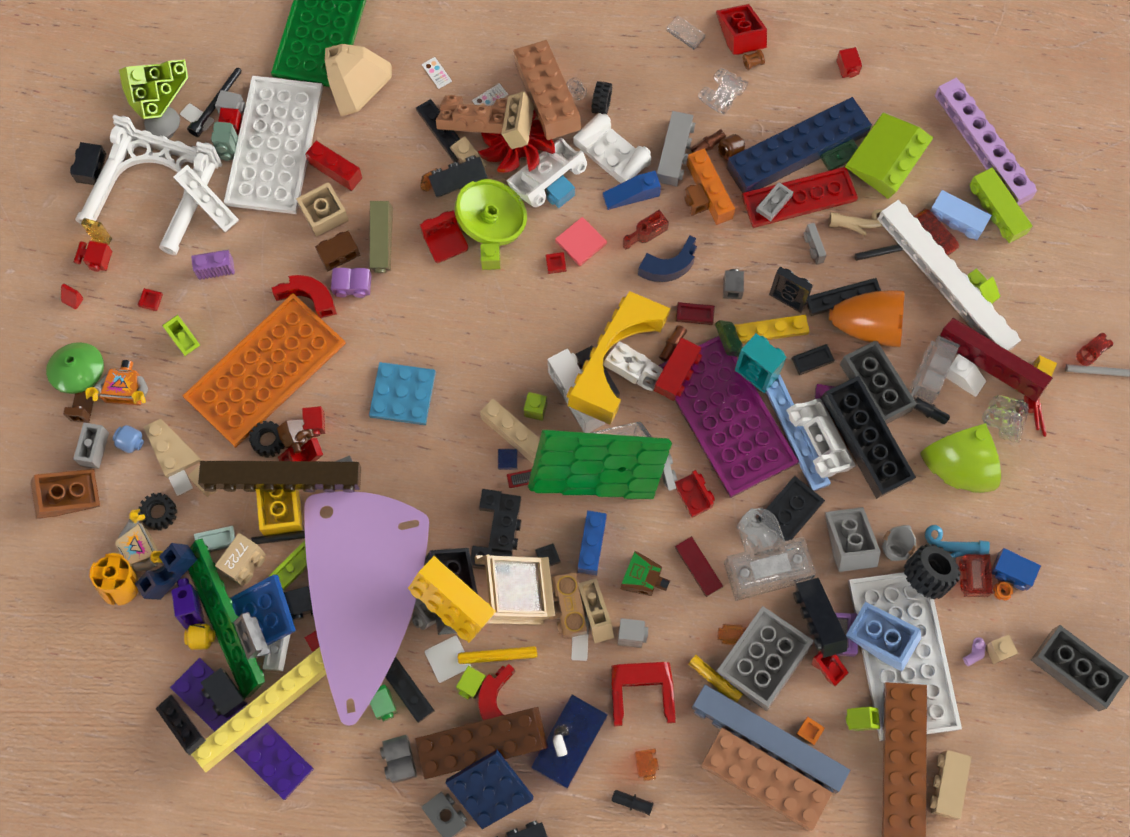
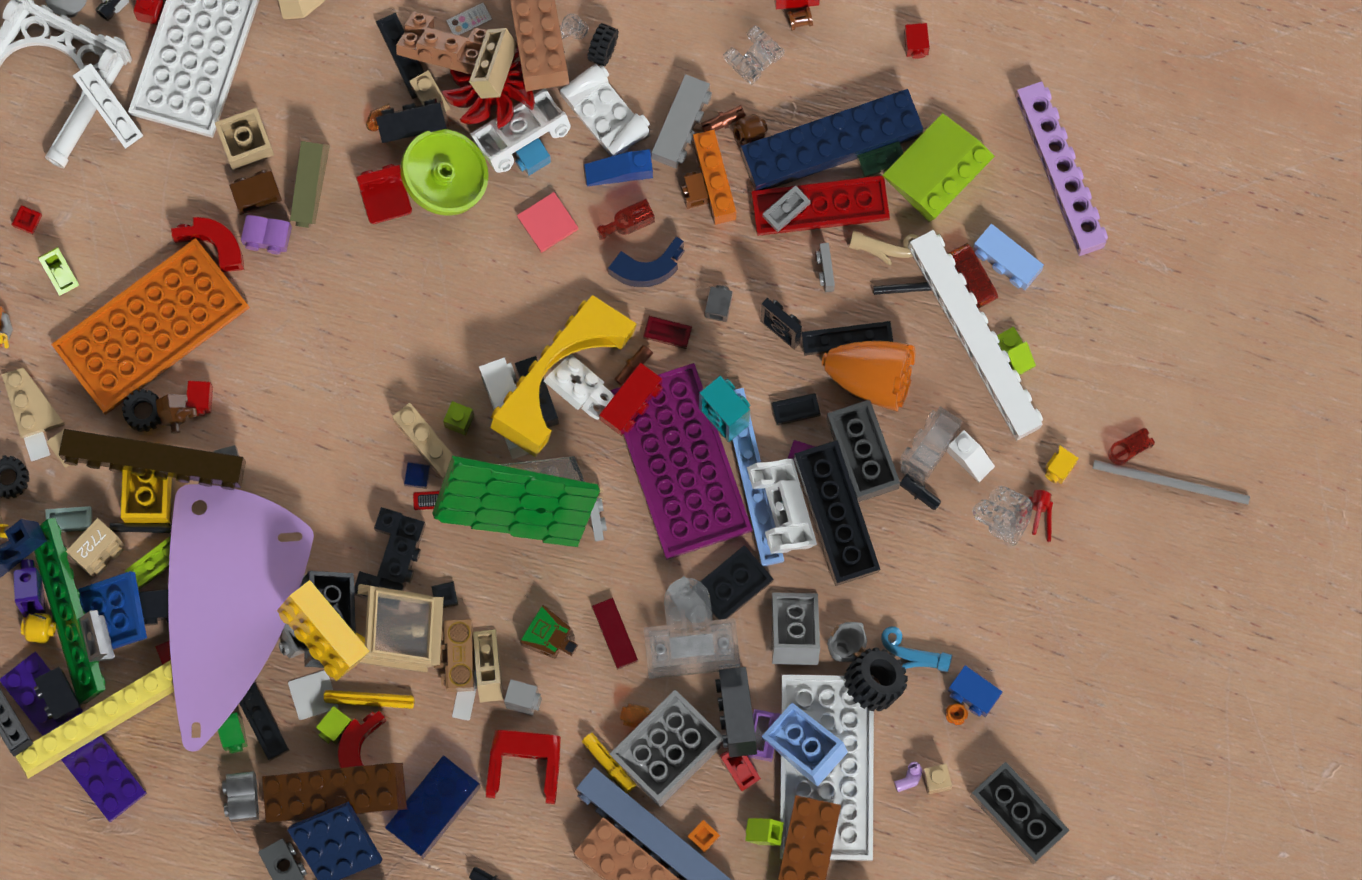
camera: 10 degrees right, 5 degrees up
medium lavender brick [191,249,235,280] -> none
sand green brick [211,122,238,161] -> none
white plate [263,634,290,671] -> none
red slope [278,438,323,461] -> none
red brick [305,140,362,191] -> none
dark azure plate [369,362,436,425] -> none
lime brick [481,243,501,270] -> none
red tile [546,252,567,274] -> none
white arm [553,724,569,757] -> none
blue brick [577,510,607,576] -> none
clear orange brick [634,748,659,781] -> none
red bracket [675,470,715,518] -> none
clear green plate [715,320,743,357] -> none
yellow plate [732,314,810,345] -> none
lime brick [920,423,1001,493] -> none
dark red brick [936,318,1053,402] -> none
clear red window [959,554,993,597] -> none
lime brick [969,167,1033,243] -> none

